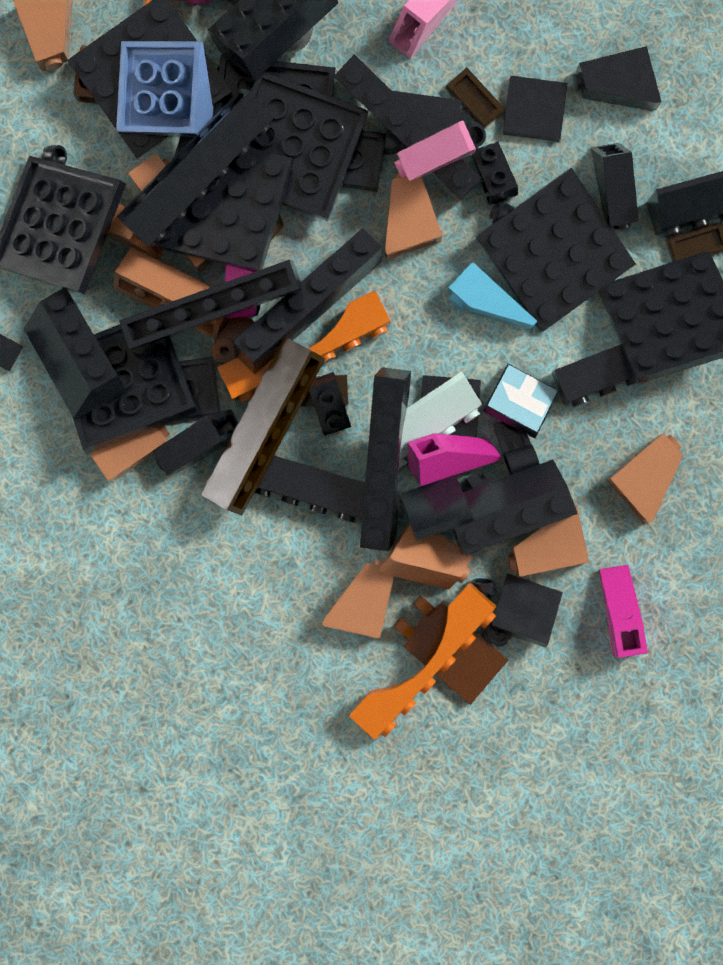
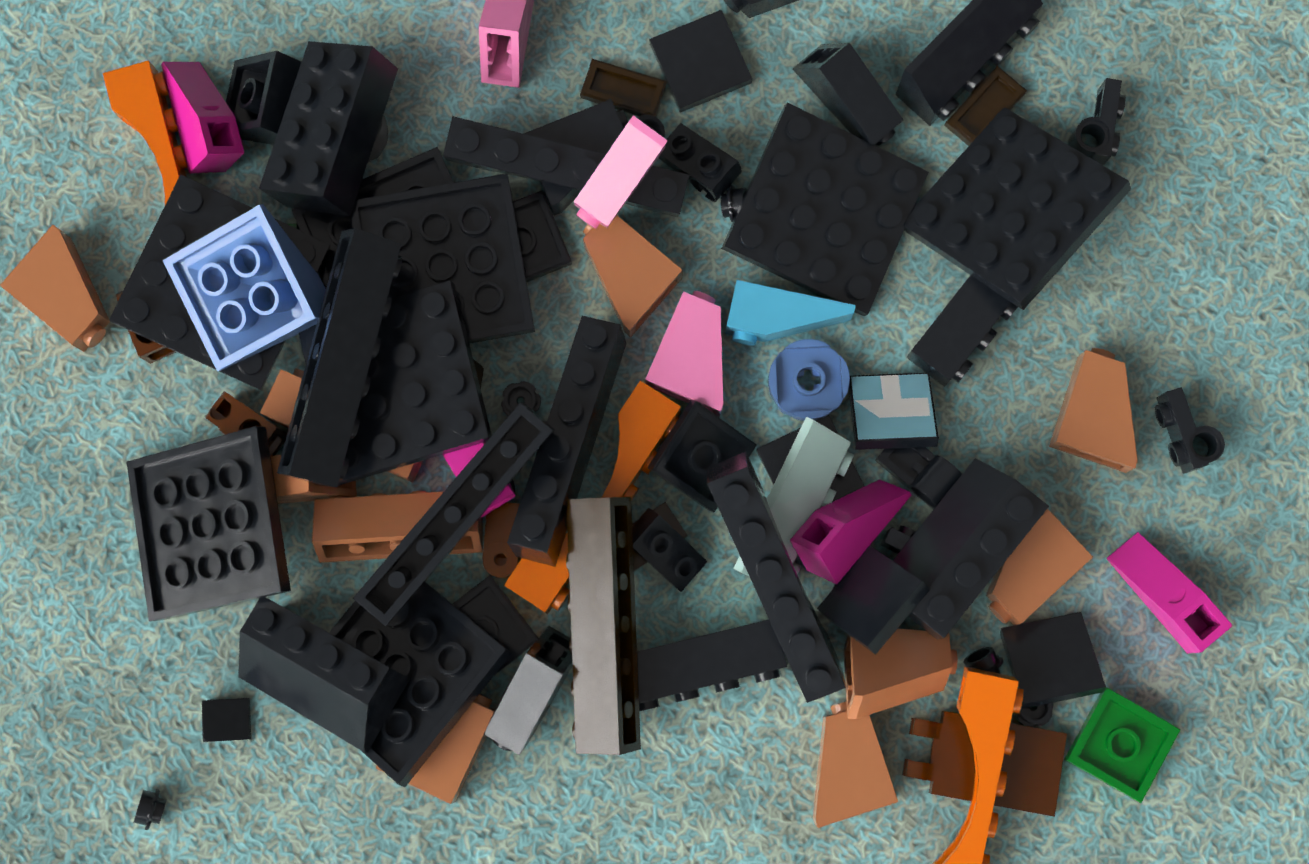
camera: 25 degrees left, 5 degrees down
black hinge [41,145,67,165] -> none
none -> reddish brown leg [205,391,287,456]
none -> black plate [501,381,541,416]
none -> bright pink slope [645,291,723,417]
none -> black tile [647,400,757,513]
none -> medium blue plate [768,339,850,421]
none -> green plate [1064,687,1180,803]
none -> black plate [1155,387,1225,474]

